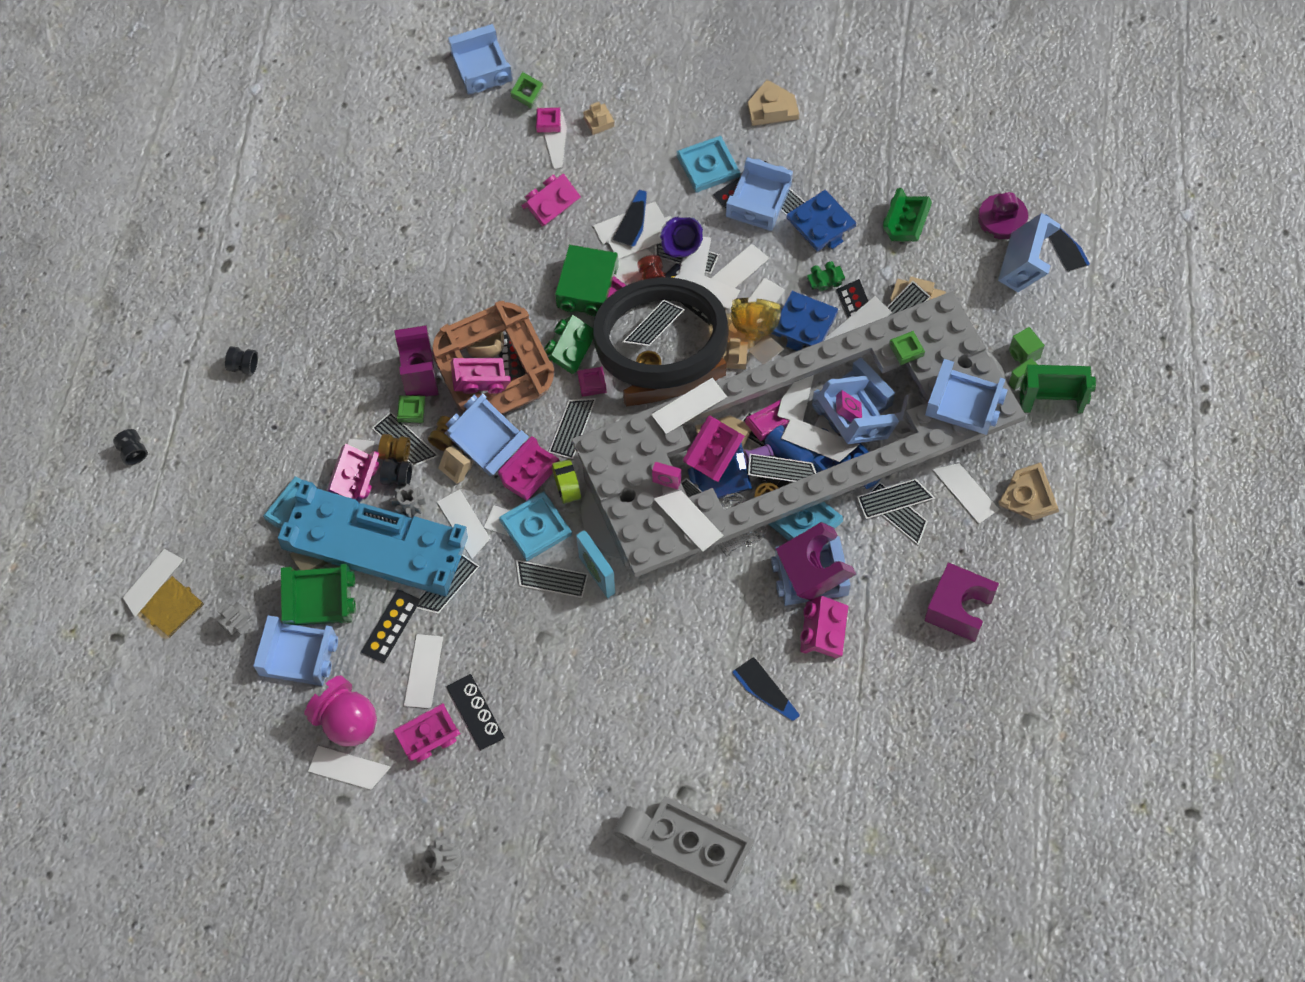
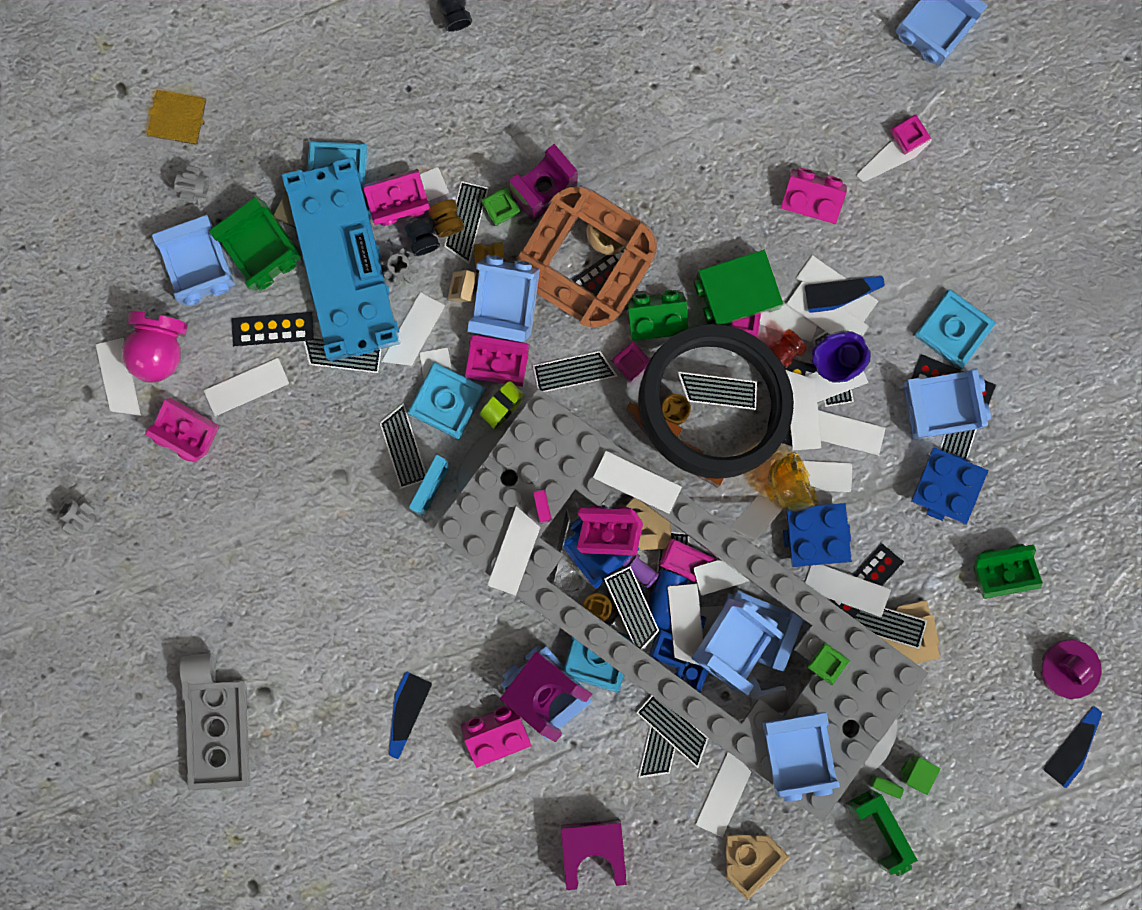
camera: 55 degrees right, 20 degrees up
white sticker [123,549,183,617] -> none
black sticker [446,674,505,751] -> none
dark pink bracket [450,358,511,394] -> none
bright green plate [511,72,543,109] -> none
tan tile [583,102,615,135] -> none
tan tile [723,338,748,369] -> none
tan plate [748,80,799,126] -> none
green piece [807,261,845,291] -> none
dark pink tile [836,390,862,423] -> none
light blue panel [998,213,1060,292] -> none

